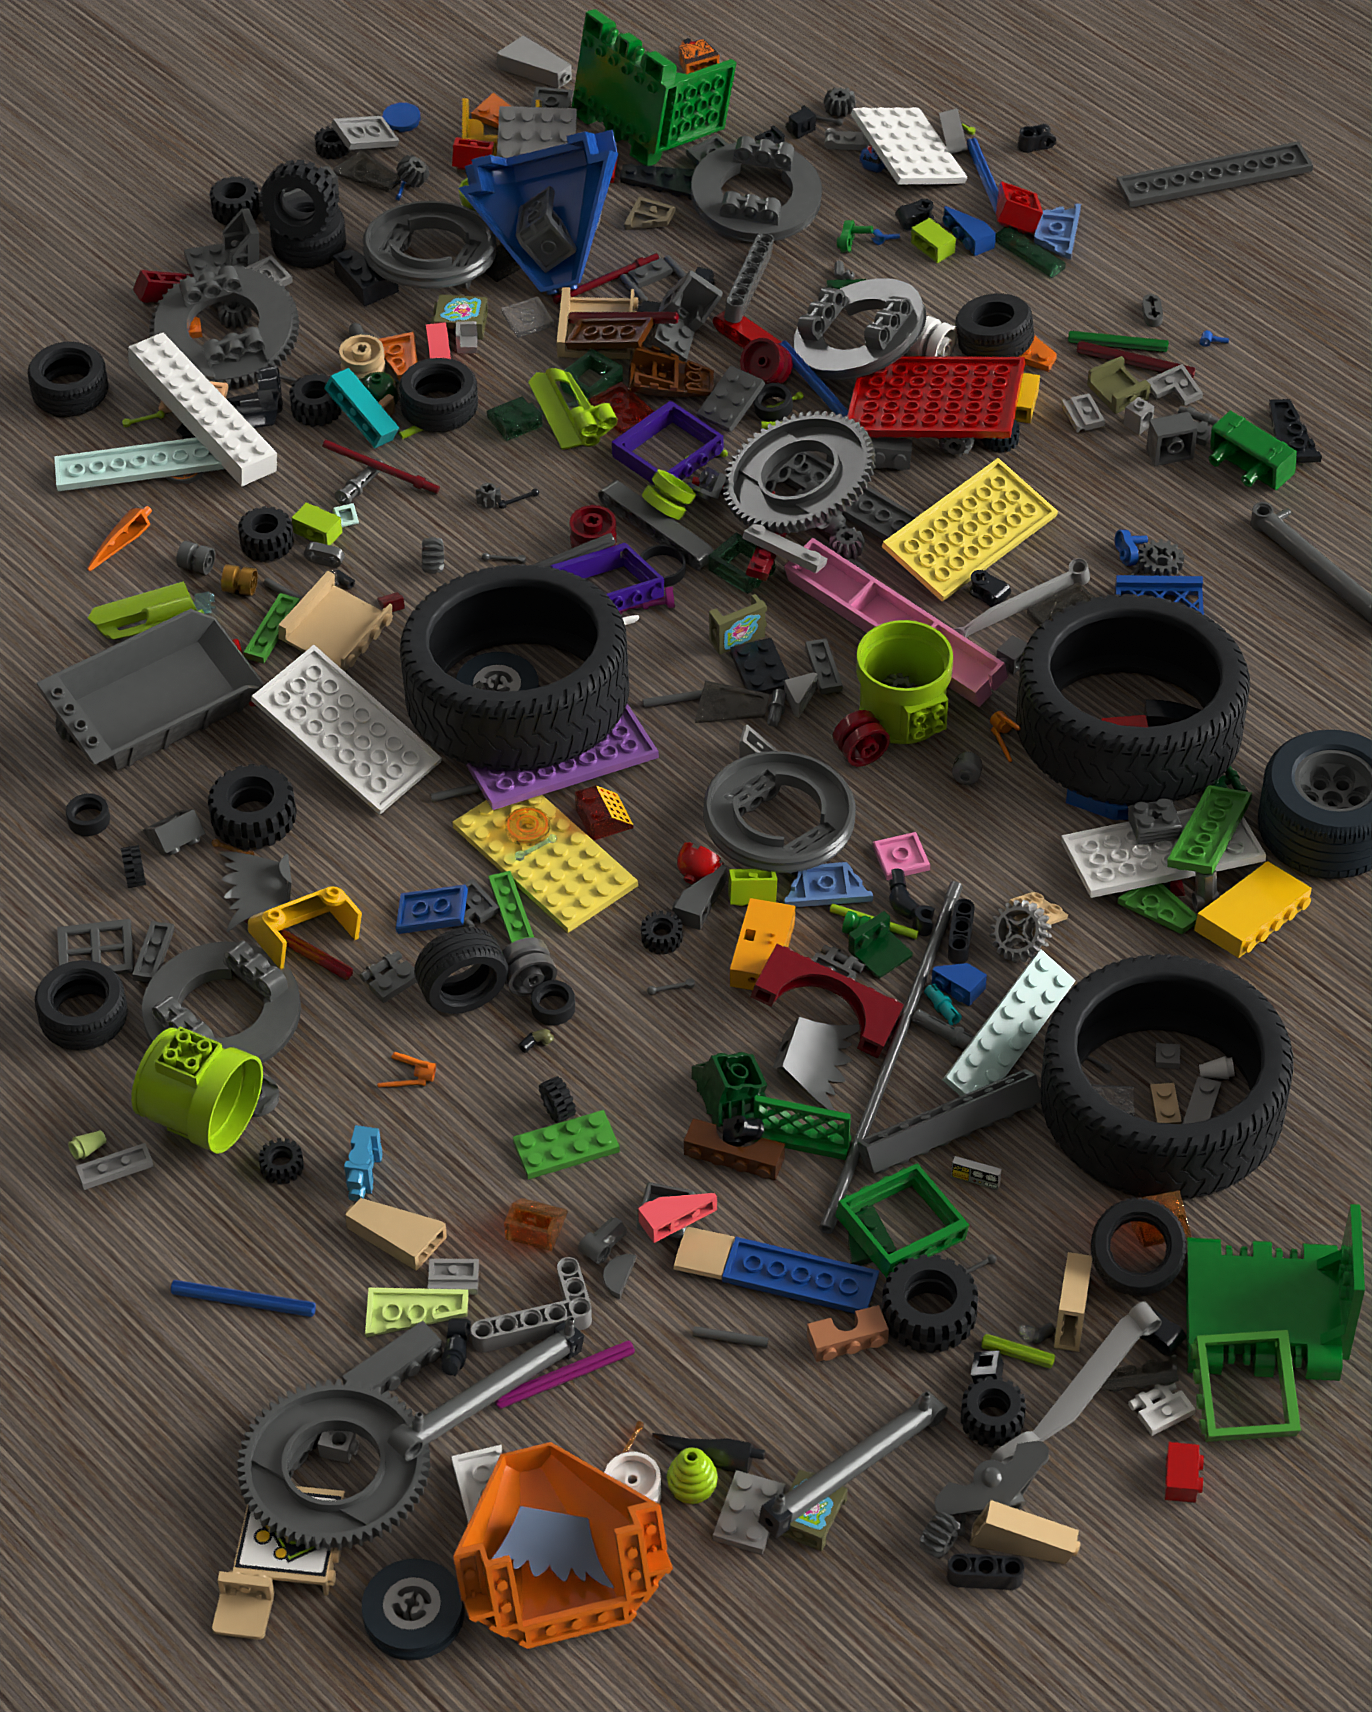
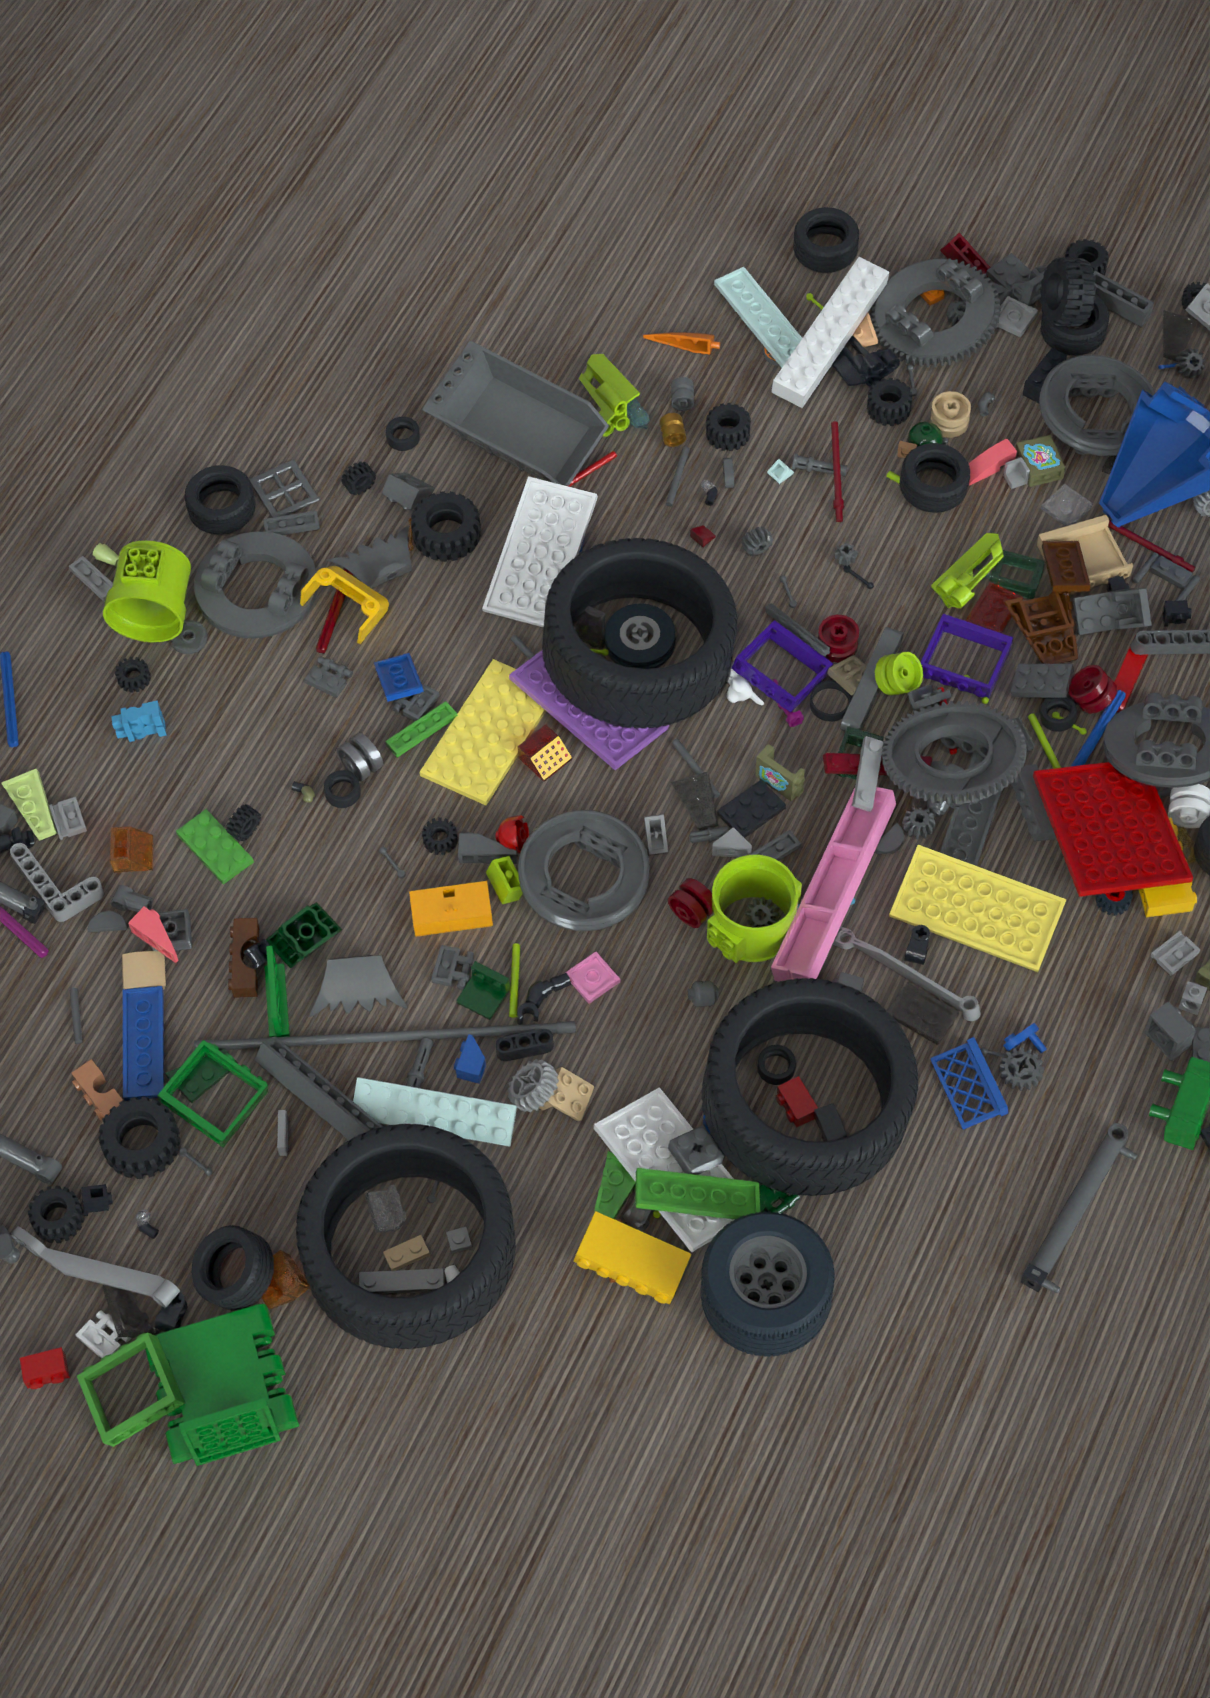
camera: 70 degrees right, 10 degrees up
bright green plate [244,593,300,663] -> none
tan panel [279,571,393,672] -> none
lime brick [292,502,342,545] -> none
teal brick [324,368,399,448] -> none
tan slope [345,1198,447,1271] -> none
orange plant [377,1052,436,1088] -> none
orange wing [378,332,418,381] -> none
black tyre [414,927,508,1014] -> none
clear green plate [486,396,543,441] -> none
clear yellow tile [505,807,550,846] -> none
clear light blue hinge [515,834,557,861] -> none
dark grey bracket [516,186,577,273] -> none
dark red axle [568,312,679,324] -> none
dark red arch [750,943,904,1058] -> none
medium blue wing [784,862,873,907] -> none
green wheel [842,911,872,935] -> none
teal pin [924,984,962,1025] -> none
lime axle [981,1334,1055,1368] -> none
tan slope [1054,1252,1092,1352] -> none
none -> dark tan wing [827,655,867,696]

